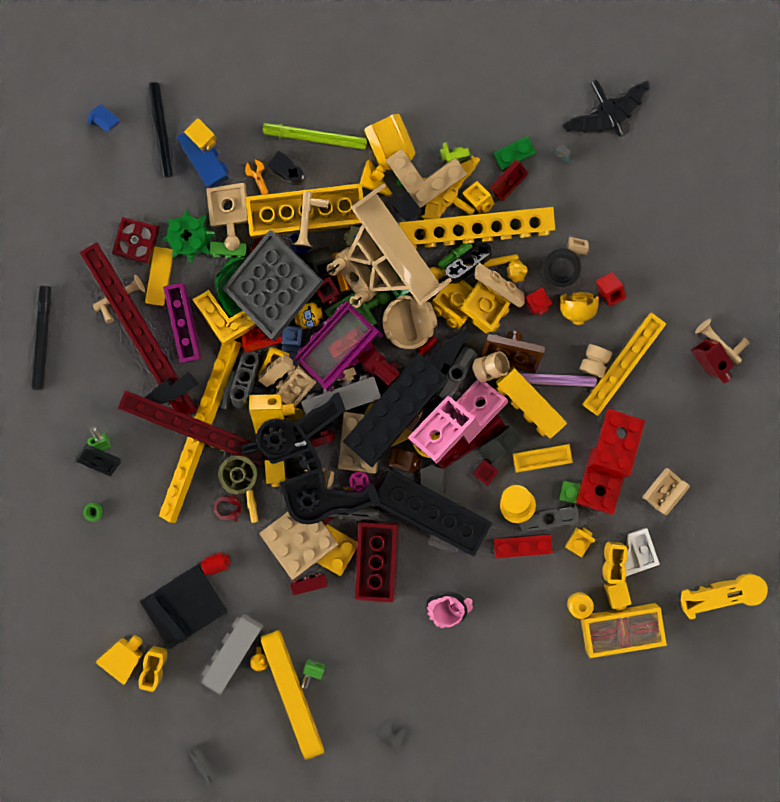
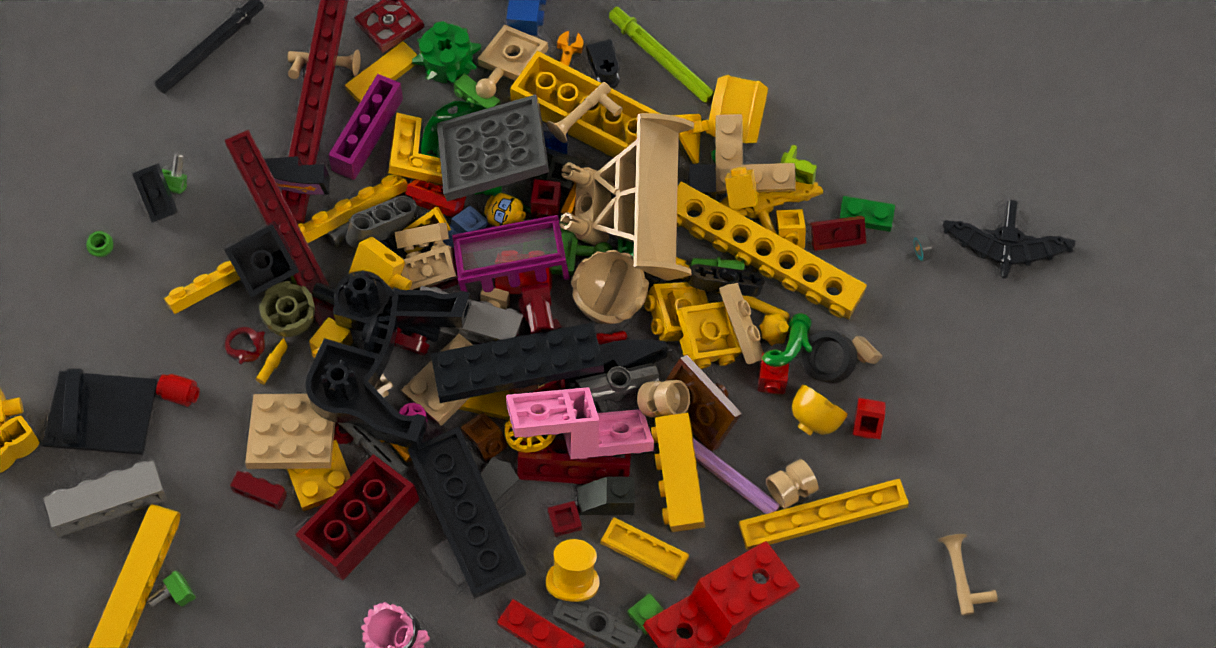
camera: 40 degrees right, 25 degrees down
yellow piece [250,647,268,672] -> none
dark red torso [691,339,734,383] -> none
none -> black slope [224,221,300,297]
none -> yellow brick [725,167,758,209]
none -> green plant [762,313,812,367]

